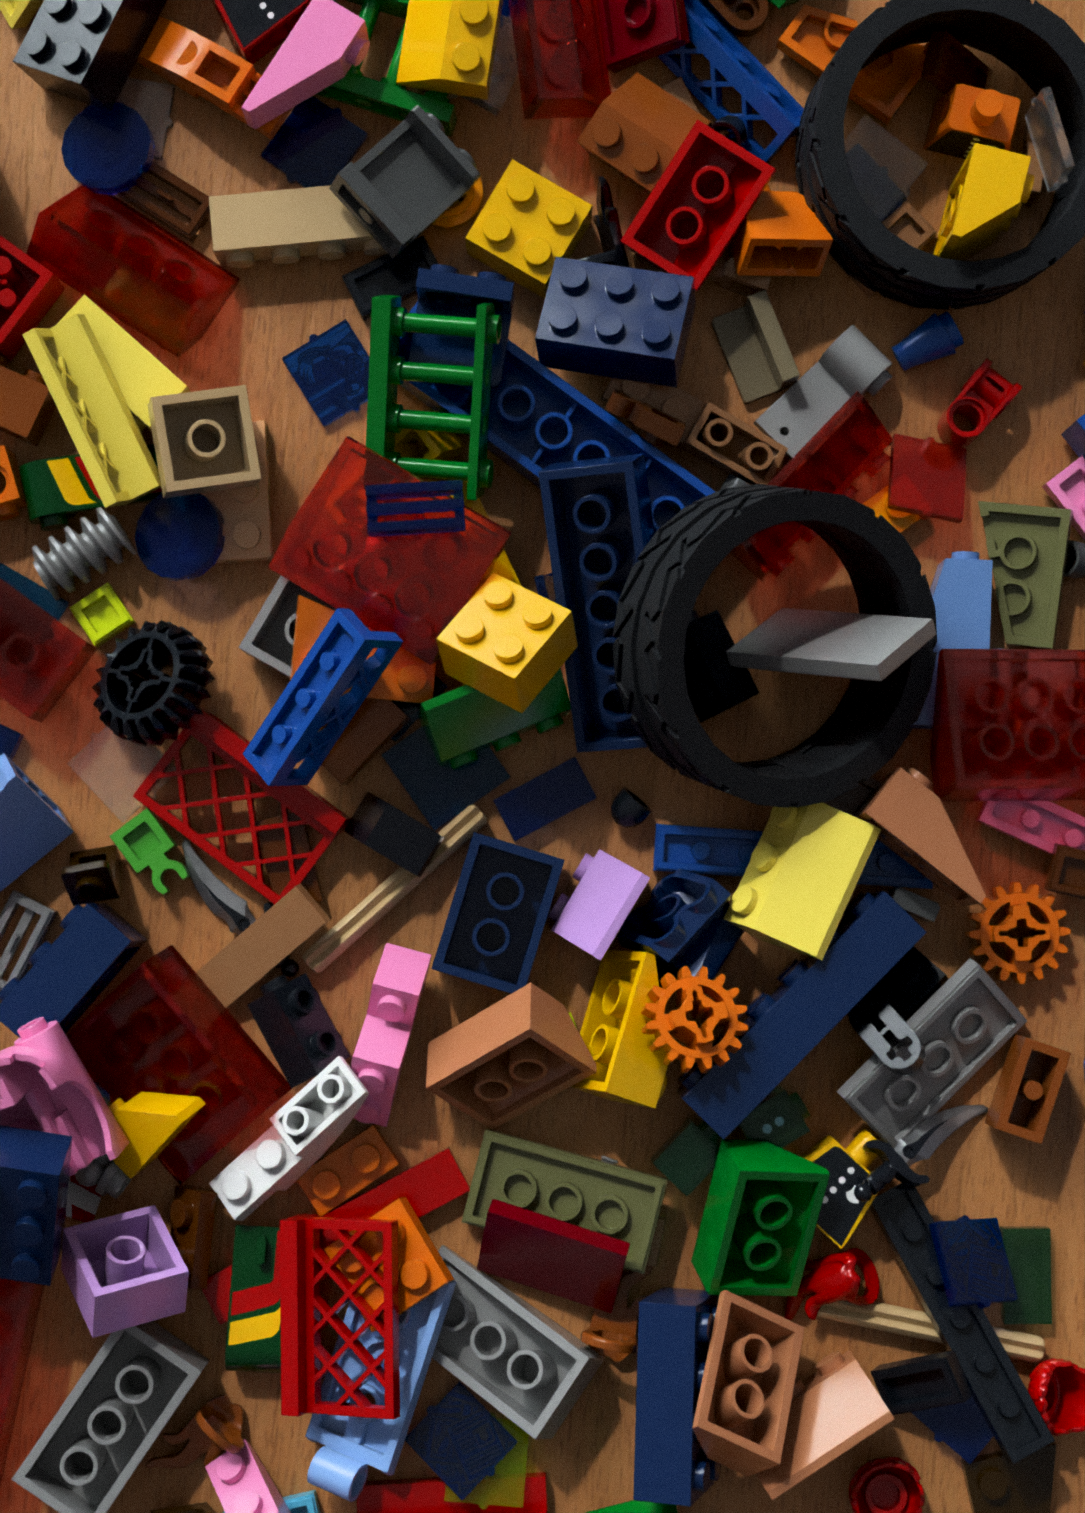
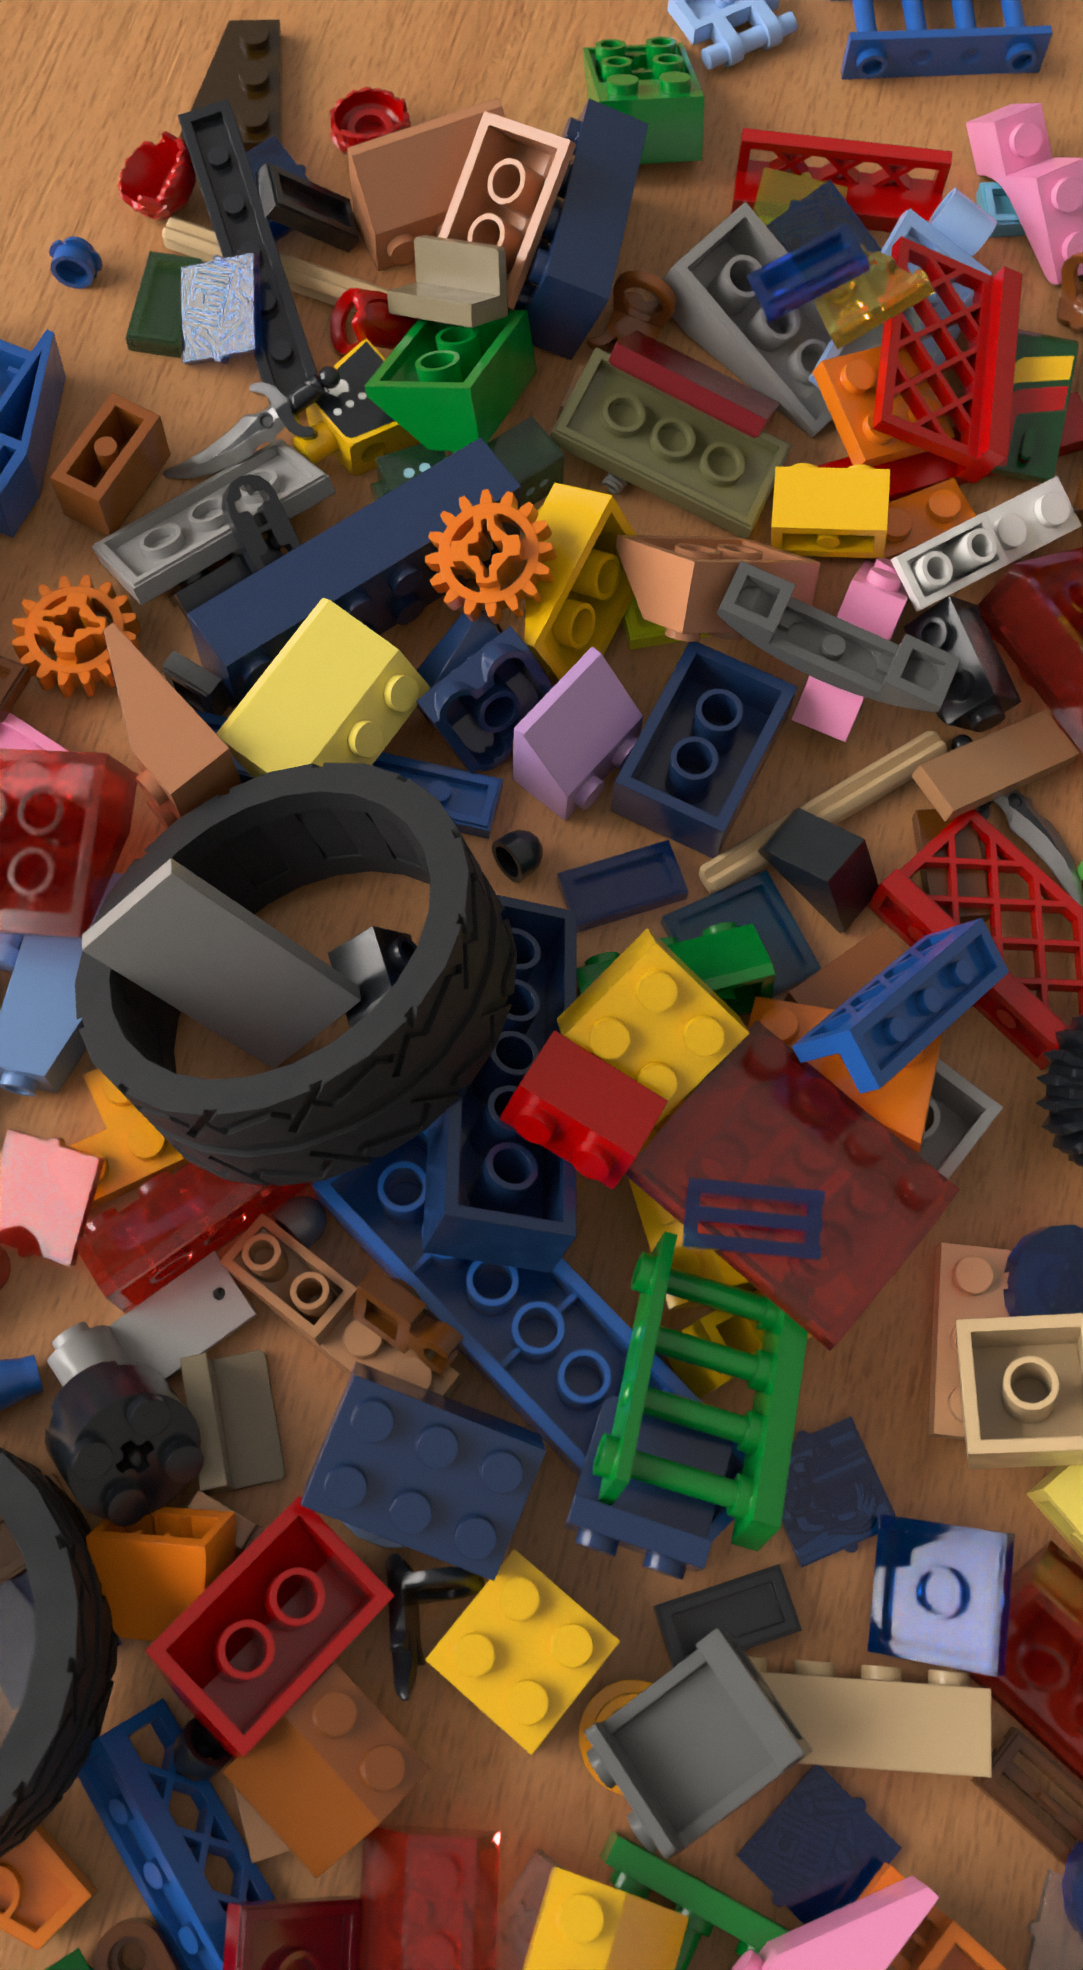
camera: 175 degrees left, 15 degrees down
none -> black brick [45,1360,204,1527]
none -> dark tan panel [387,235,508,328]
none -> red brick [499,1030,668,1190]
none -> dark grey slope [717,561,961,712]
none -> clear blue tile [746,223,871,322]
none -> yellow brick [771,463,890,558]
none -> clear yellow wing [797,237,935,350]
none -> clear blue tile [868,1514,1015,1677]

